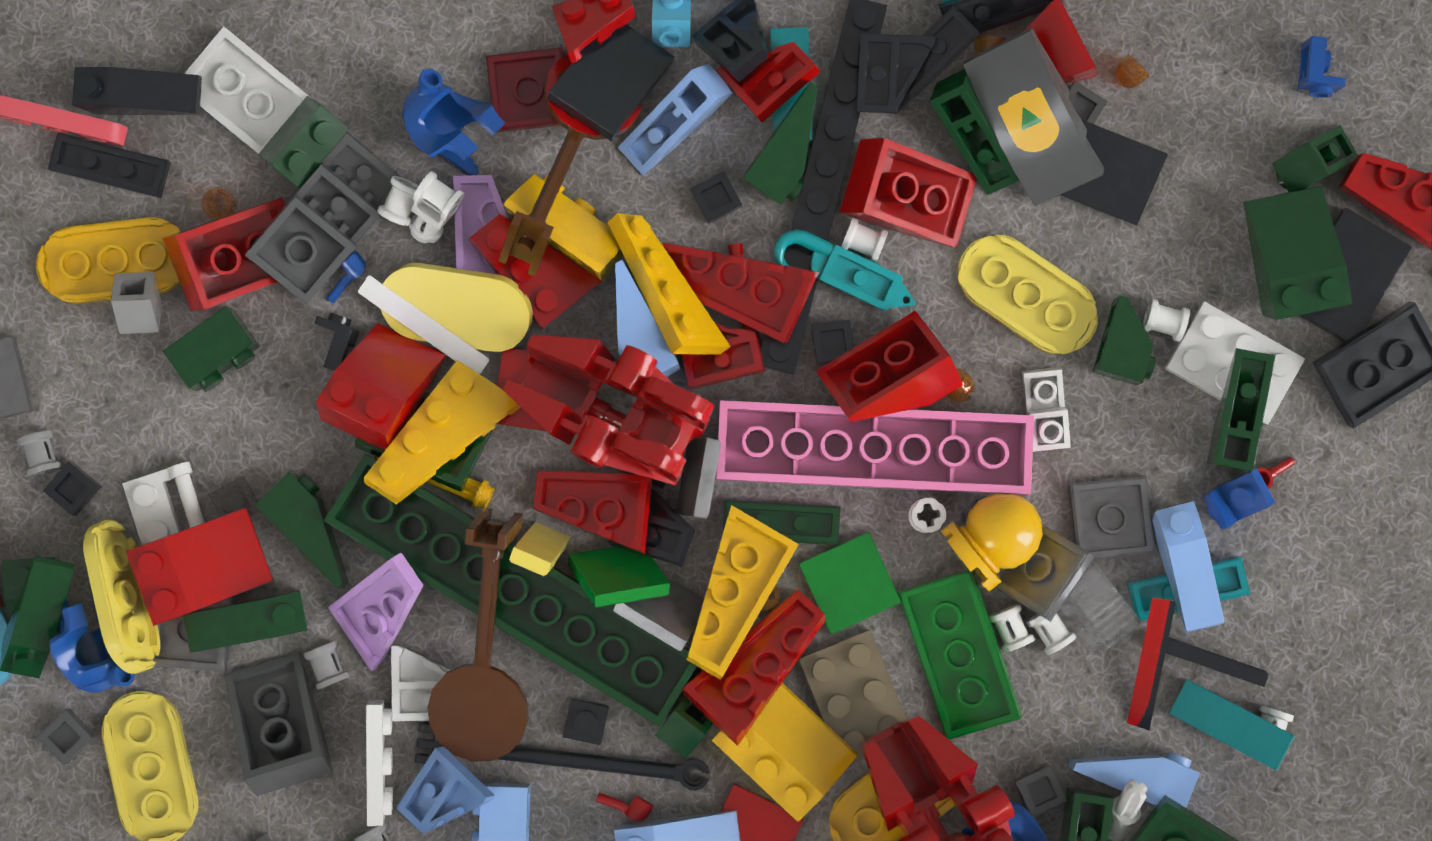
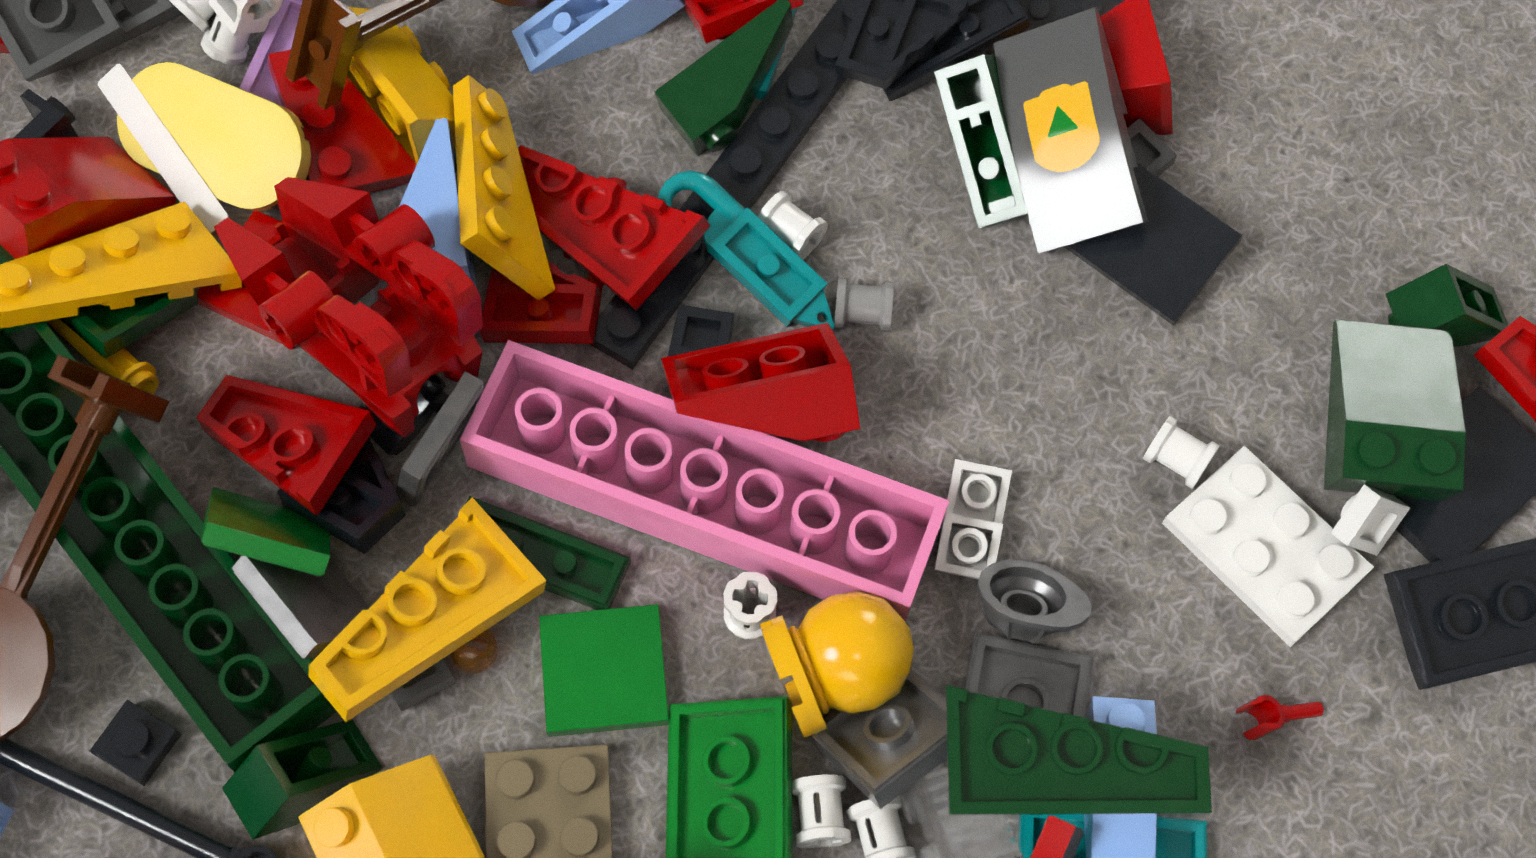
camera: 15 degrees right, 20 degrees down
blue hand [326,251,366,303] -> none
light yellow tile [509,522,571,576] -> none
red wing [683,590,825,746] -> none
black plate [690,171,742,225] -> none
red slope [840,138,977,248] -> none
clear orange hinge [946,368,976,403] -> none
light yellow tile [958,235,1098,354] -> none
dark green slope [1092,295,1156,386] -> none
clear orange hinge [1116,54,1149,88] -> none
blue bracket [1204,468,1275,530] -> none
dark green slope [1207,348,1276,472] -> none
blue bracket [1297,36,1346,98] -> none
none -> light grey bush [834,278,894,331]
none -> dark green wing [946,685,1212,815]
none -> flat silver piece [977,560,1092,643]
none -> white plate [1331,484,1410,556]

